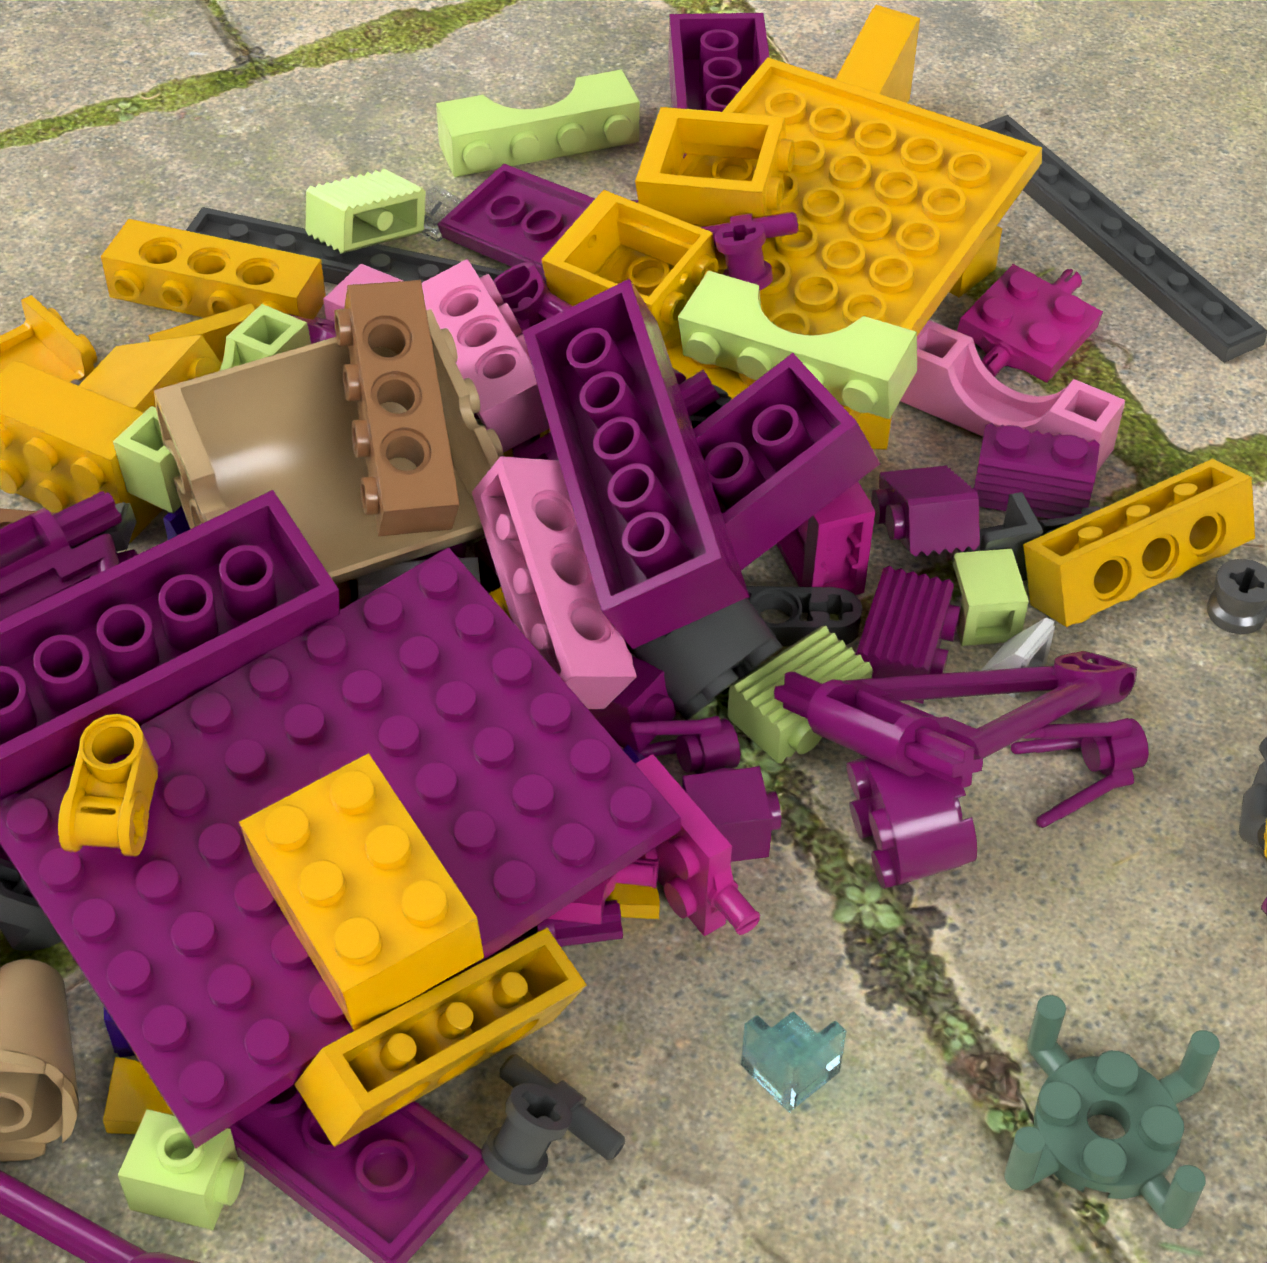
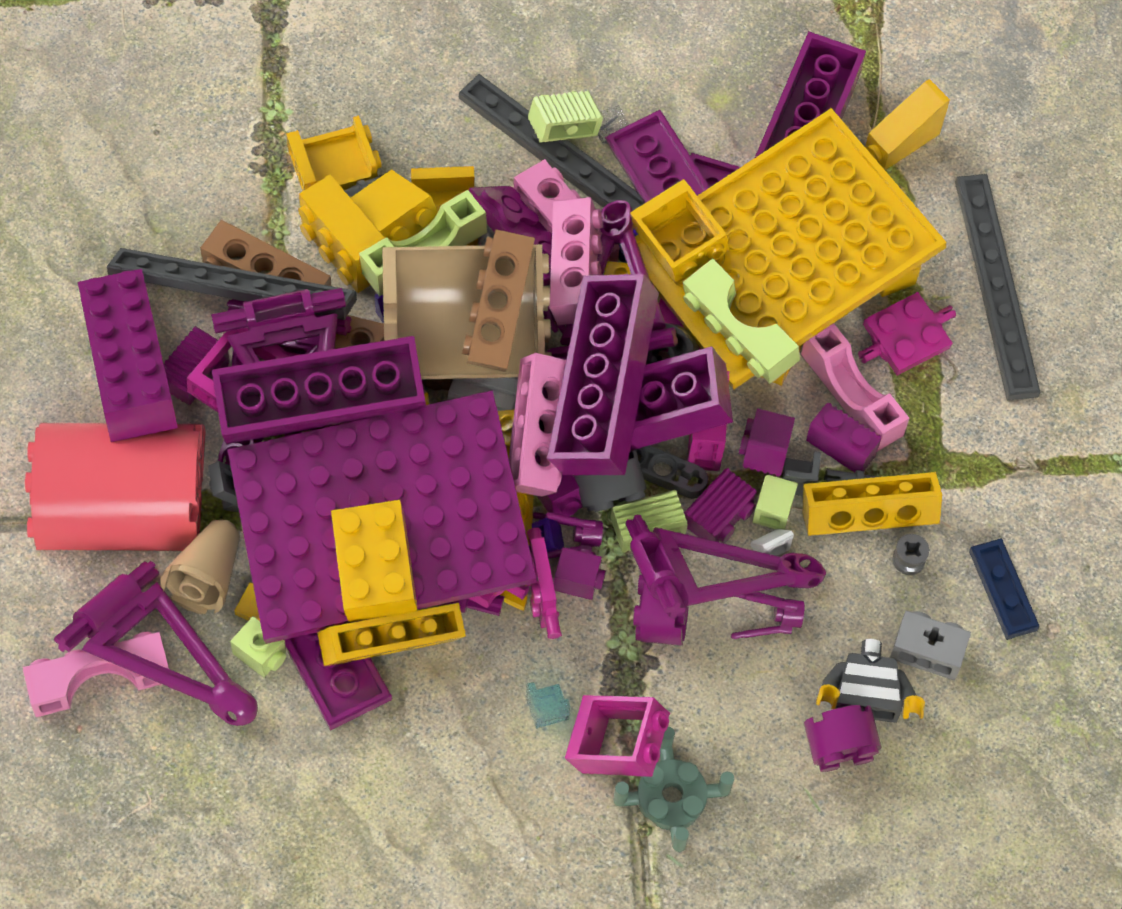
camera: 20 degrees right, 15 degrees up
yellow piece [58,714,158,857] -> none
yellow brick [101,219,326,320] -> none
yellowish green arch [436,69,640,177] -> none
dark grey piece [481,1054,625,1185] -> none
yellow window [635,107,795,226] -> none
magenta piece [700,212,799,291] -> none
none -> dark pink window [565,695,670,777]

